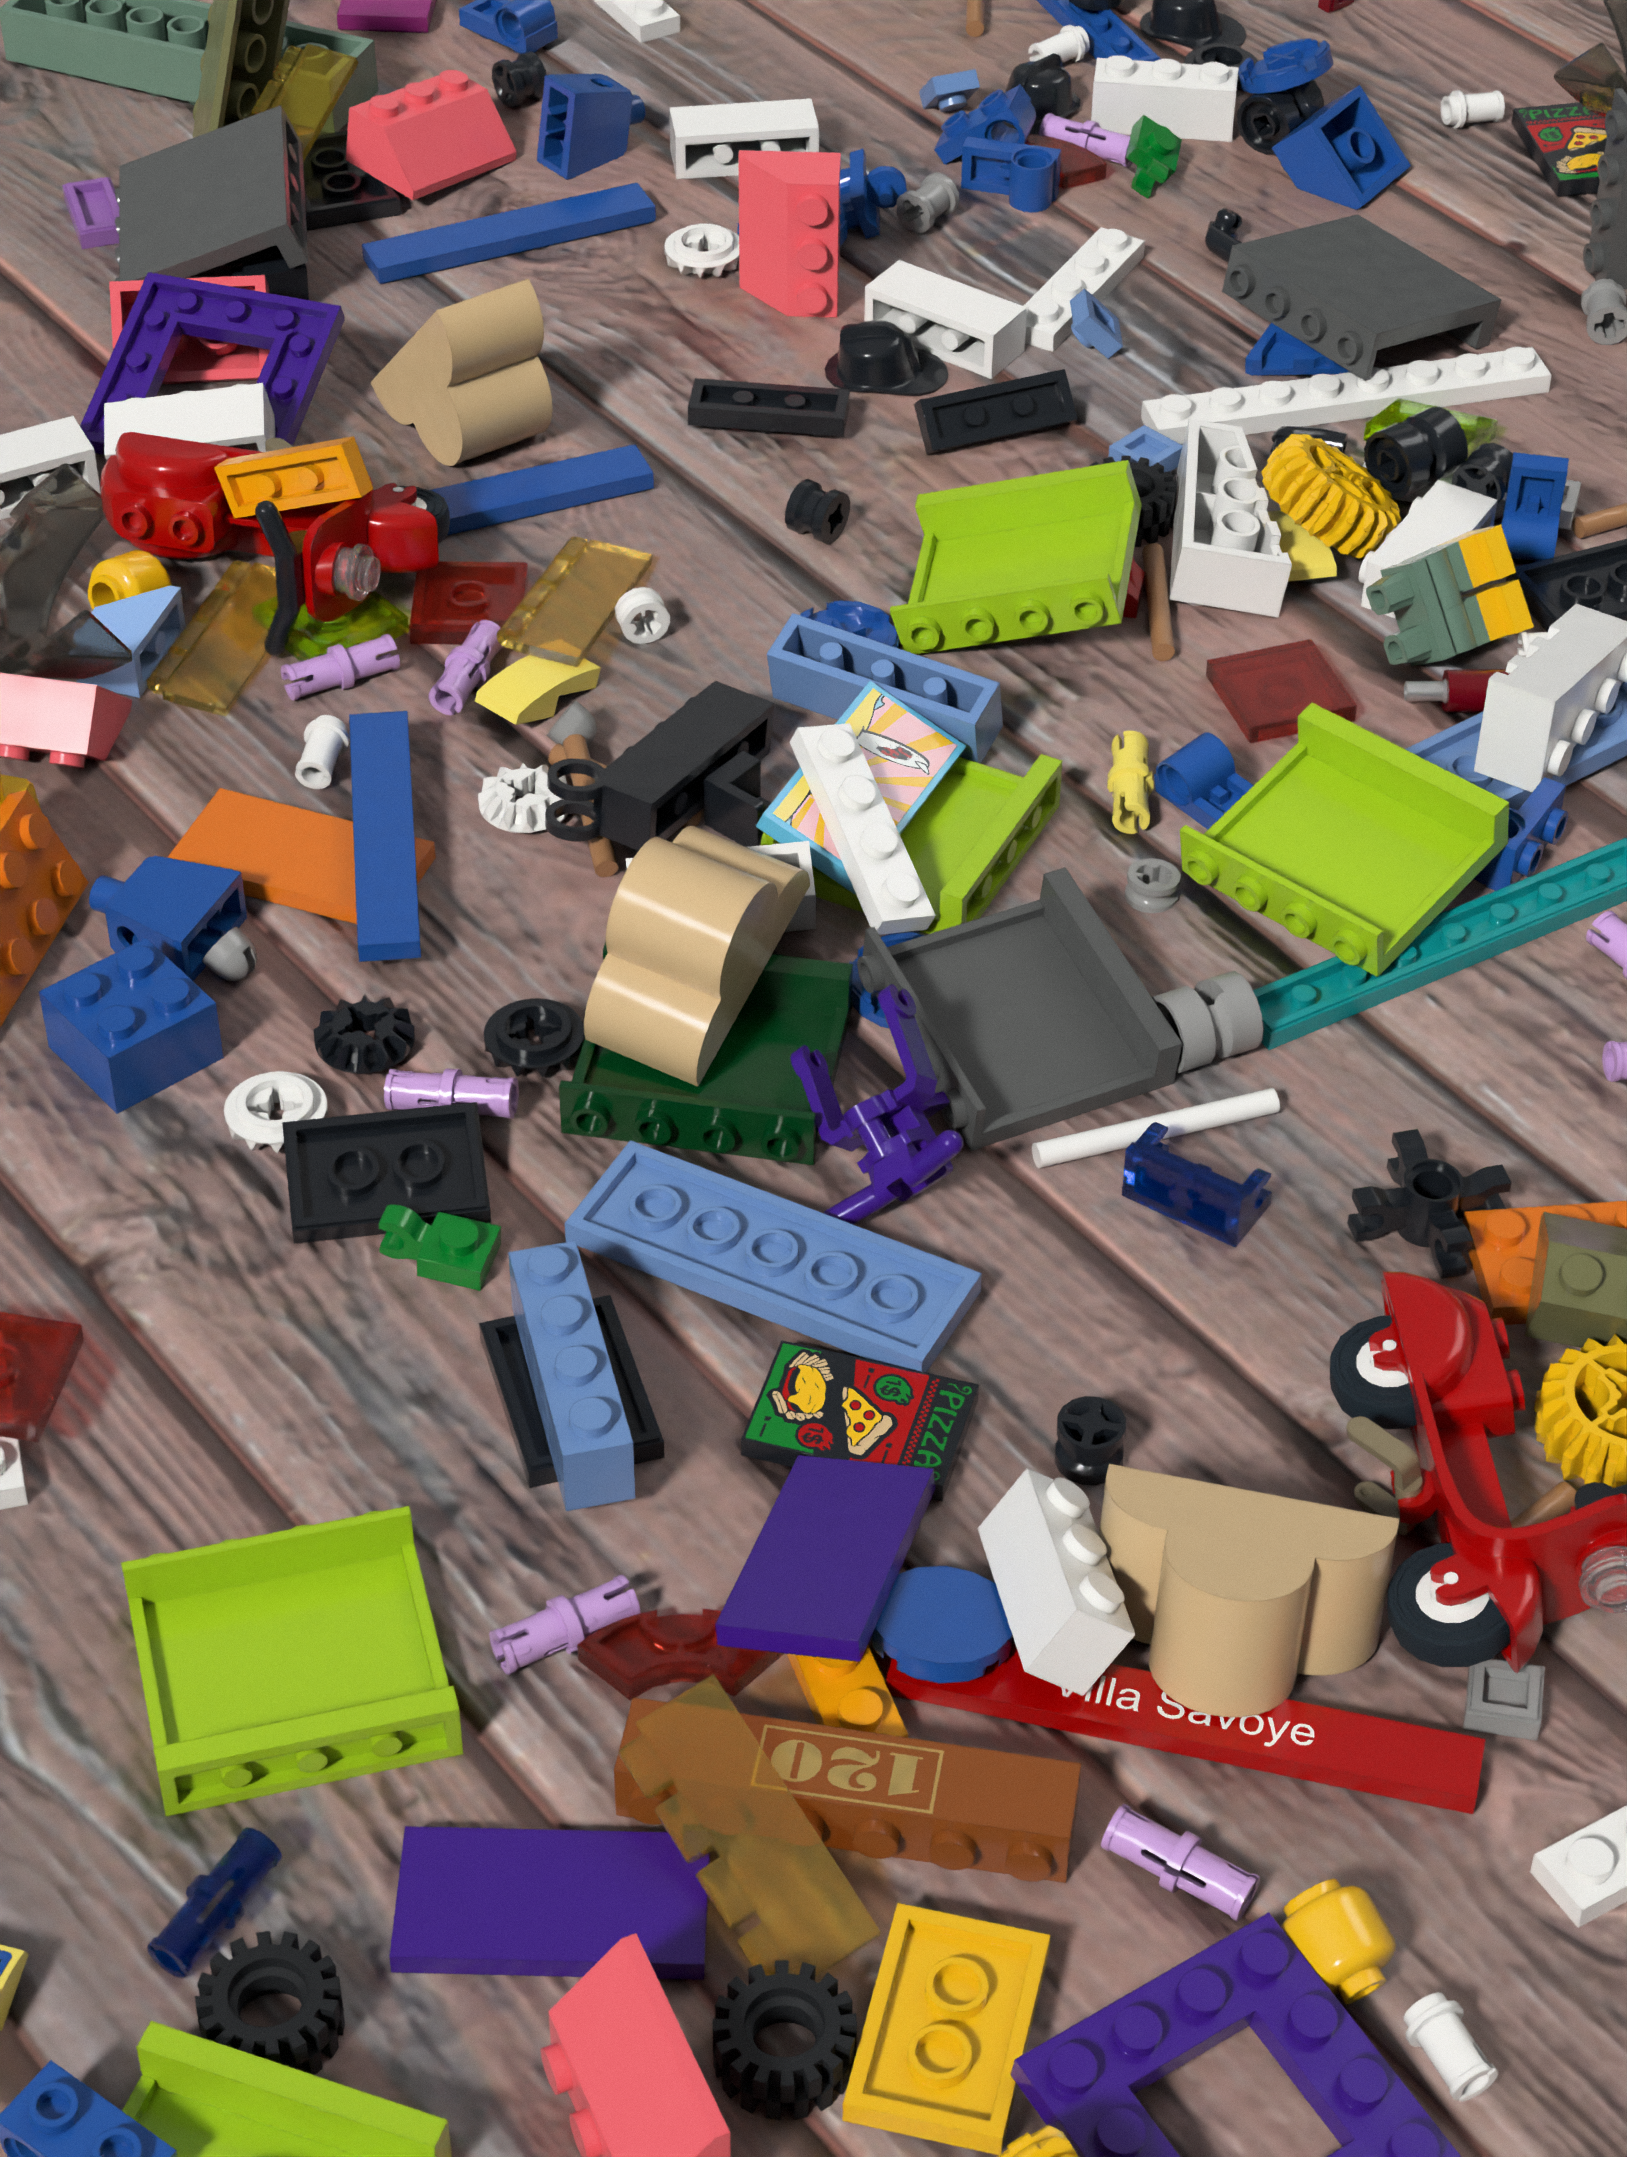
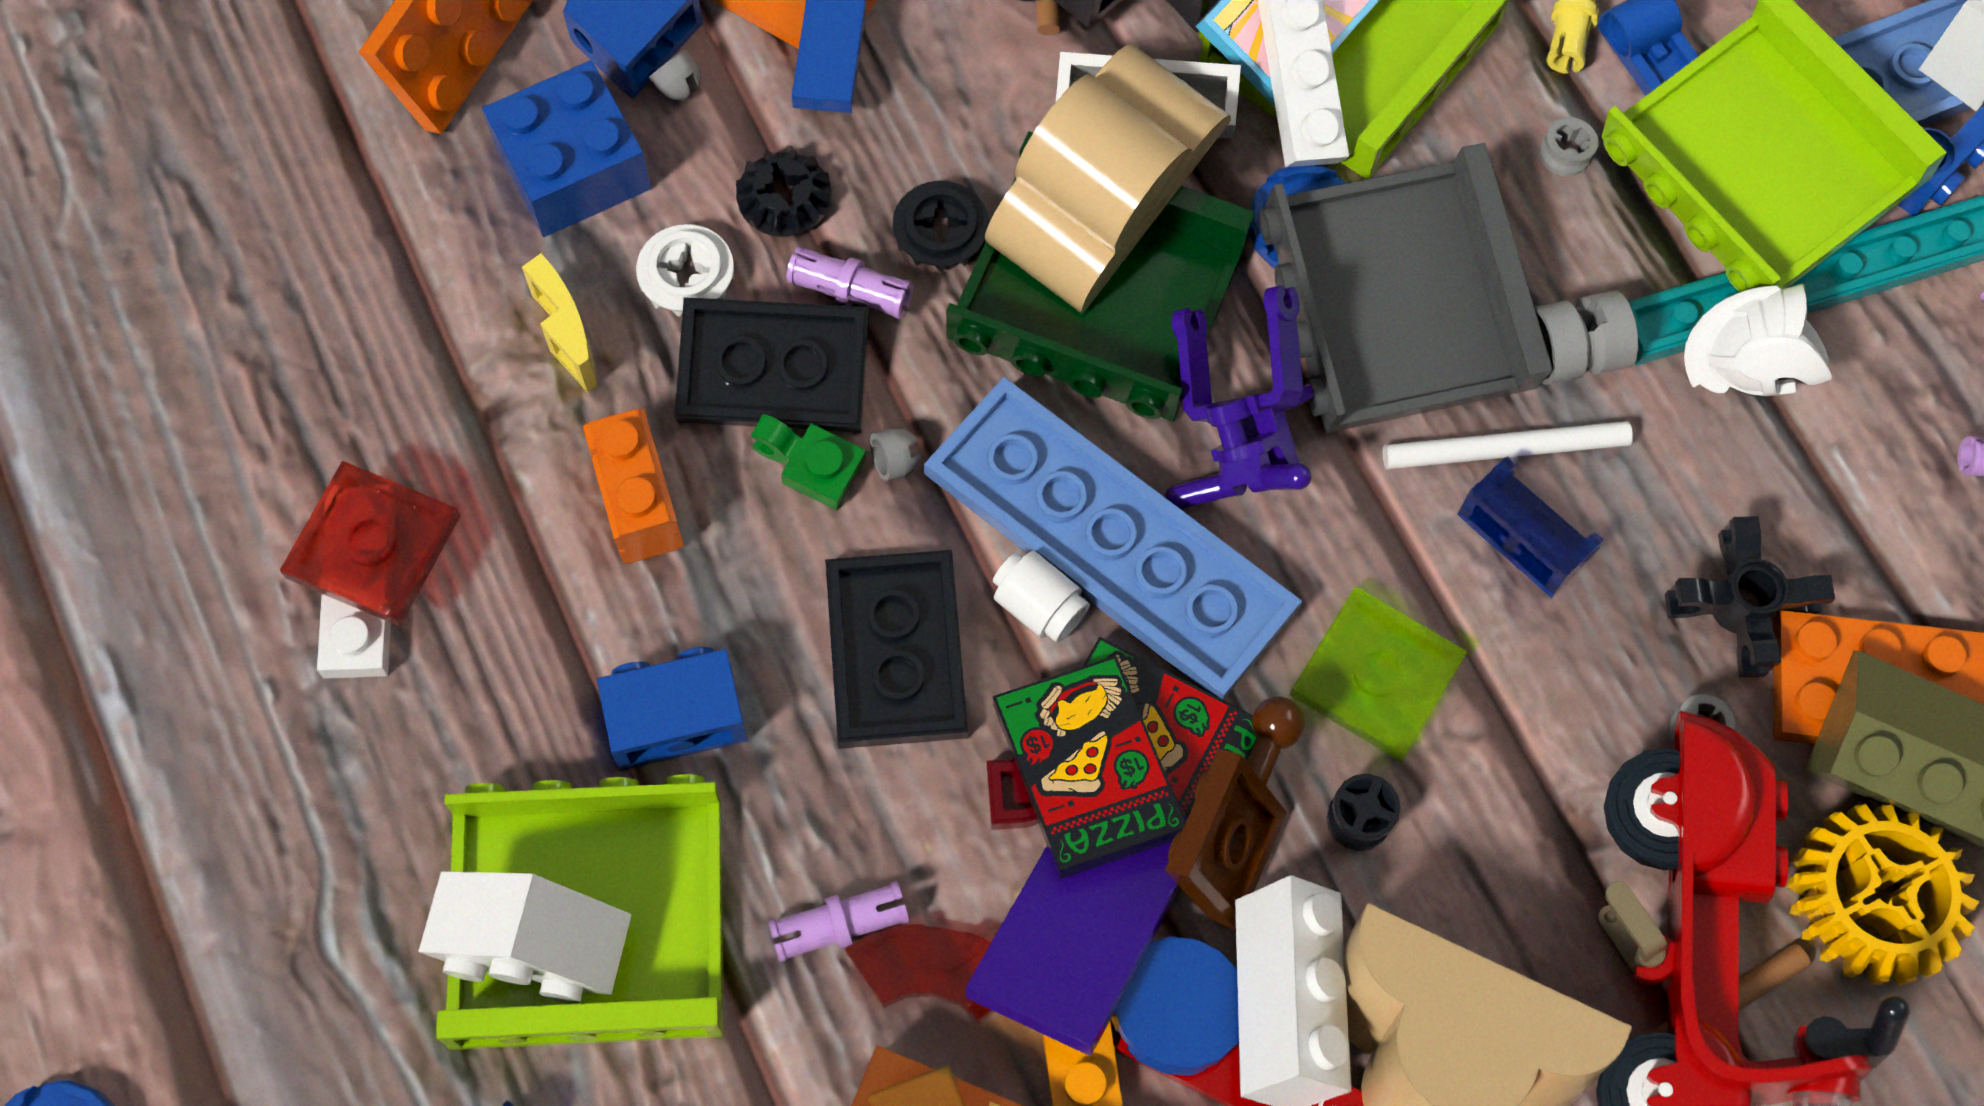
camera: 10 degrees right, 25 degrees up
medium blue brick [508,1240,635,1511] -> none
none -> white brick [418,872,632,1003]
none -> light yellow slope [522,253,597,392]
none -> orange brick [583,408,684,563]
none -> blue brick [596,647,748,771]
none -> light grey hinge [870,428,921,481]
none -> dark red tile [986,759,1038,830]
none -> white brick [993,550,1090,644]
none -> tile [993,656,1186,879]
none -> reddish brown plate [1165,696,1305,930]
none -> clear neon green tile [1289,586,1467,762]
none -> white helmet [1684,284,1832,396]

